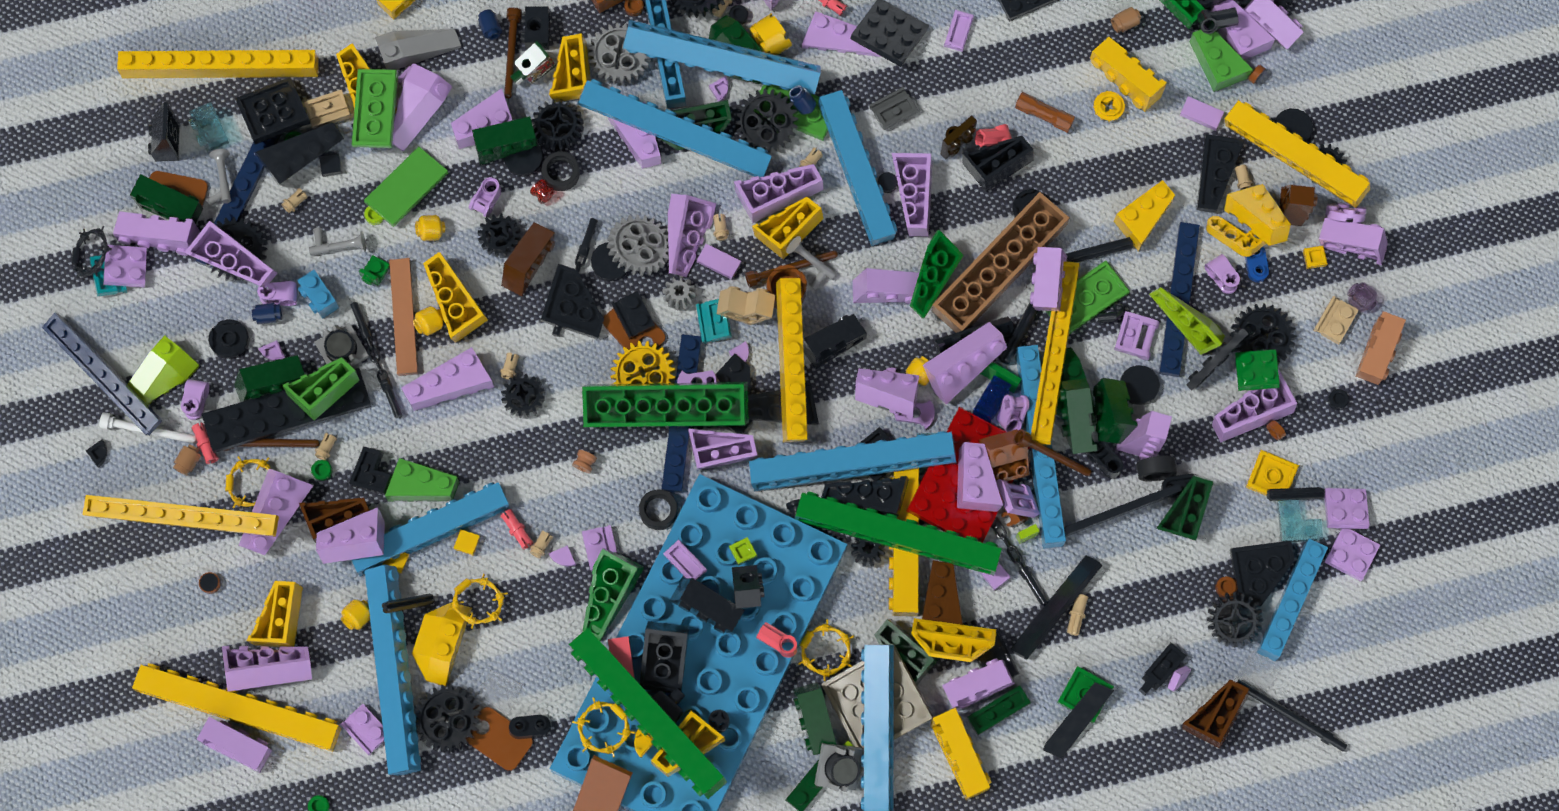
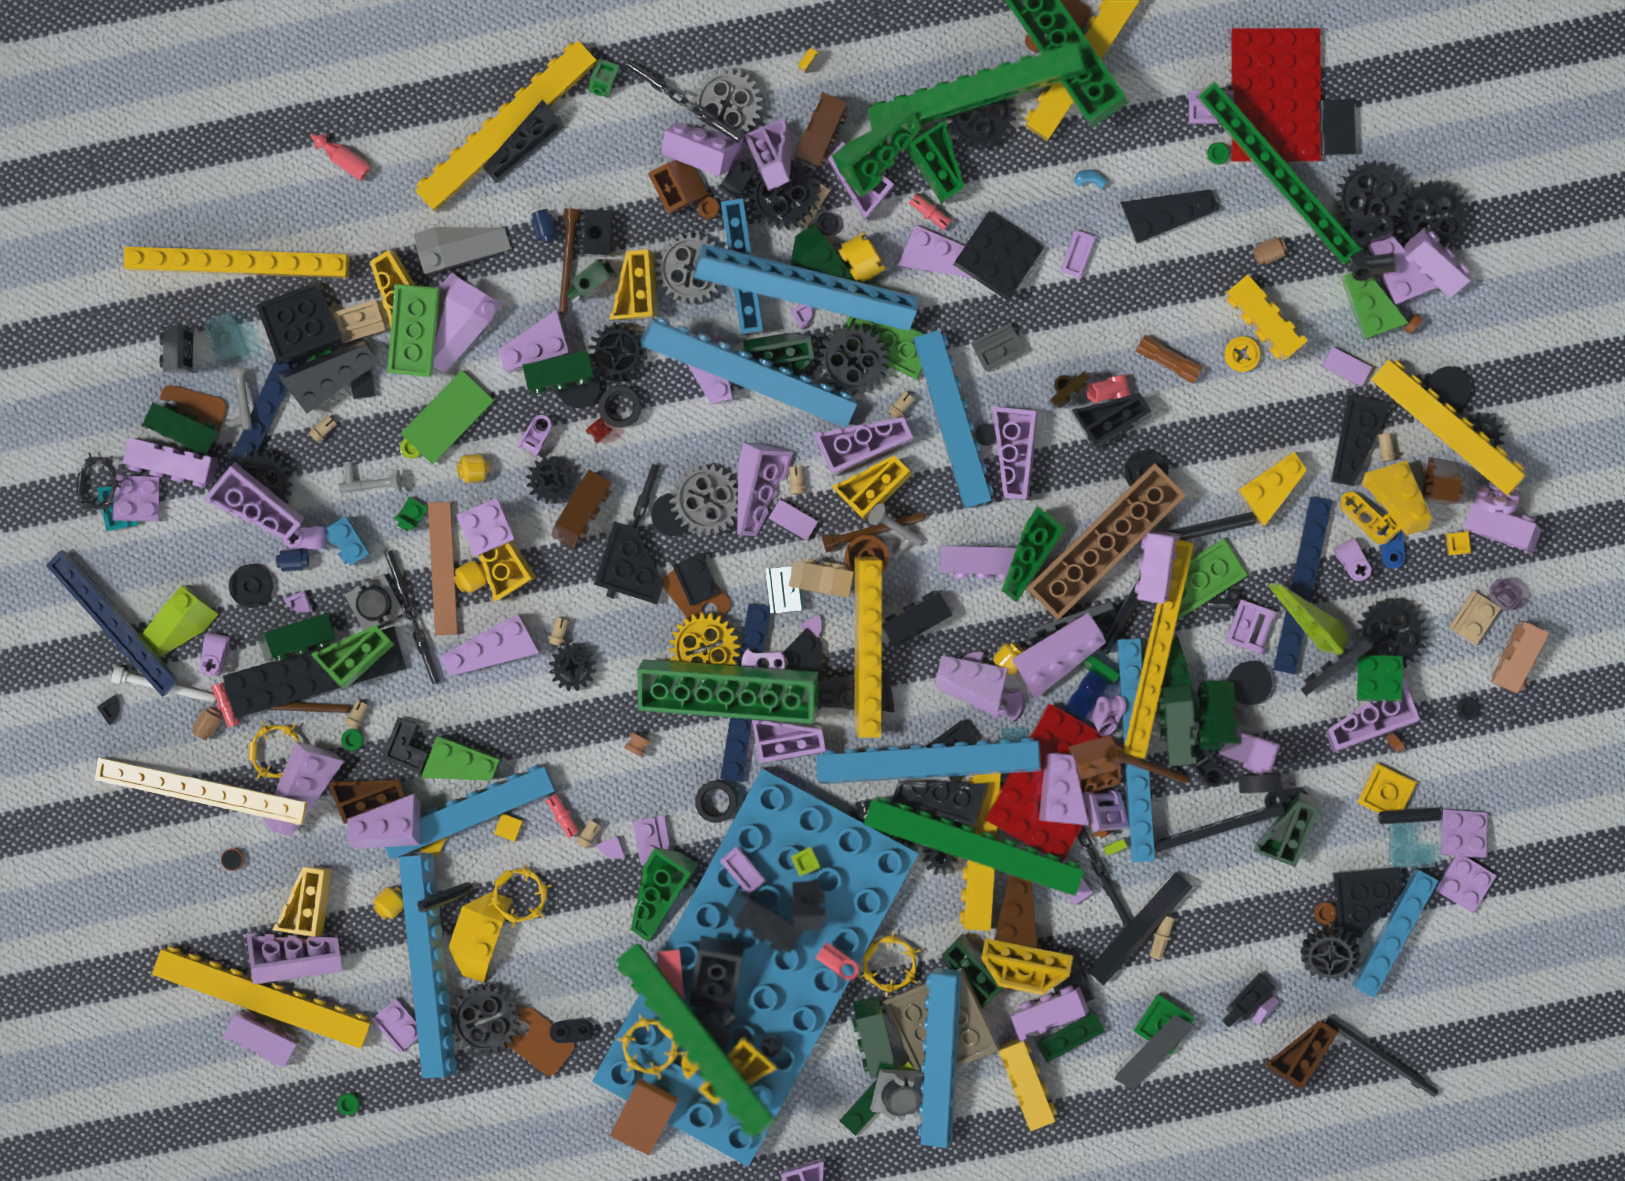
camera: 10 degrees right, 15 degrees up
light grey gear [663,276,697,311] -> none
dark blue brick [789,85,816,114] -> none
none -> lavender plate [456,498,516,556]

